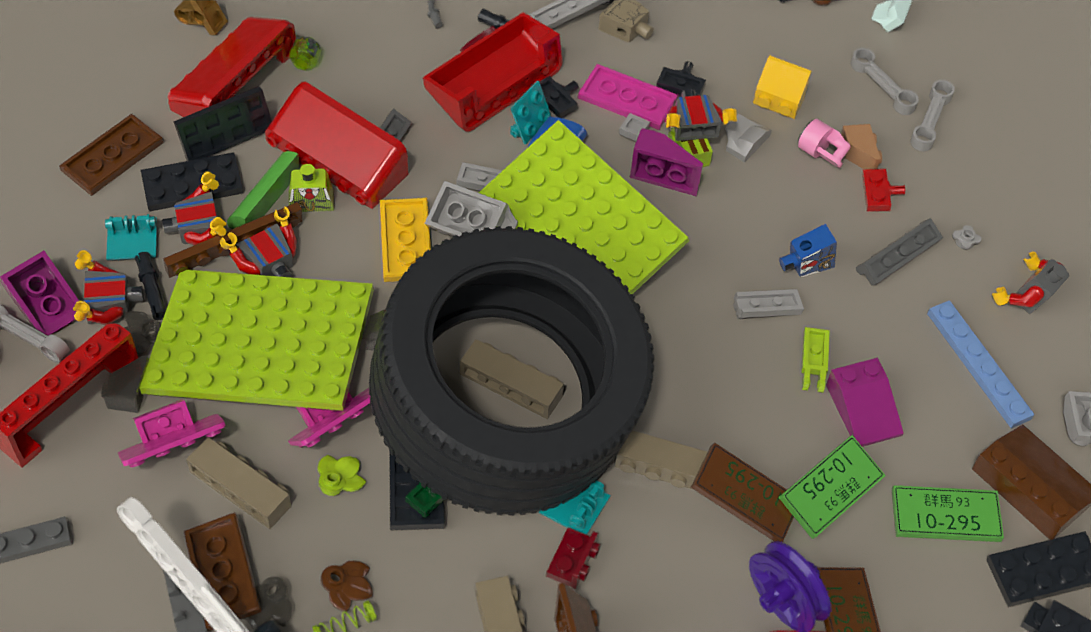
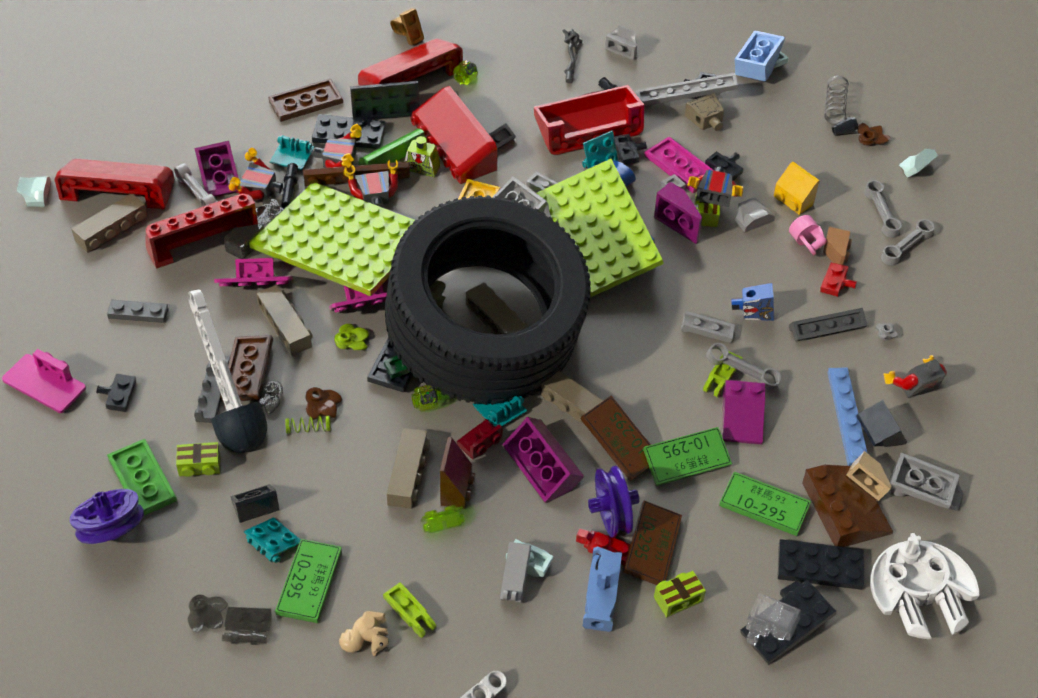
camera: 25 degrees right, 5 degrees down
none -> clear neon green head [411,385,442,412]
none -> magenta slope [503,417,584,503]
none -> light grey piece [706,343,781,390]
none -> tan slope [846,451,892,501]
none -> slope [857,400,907,447]

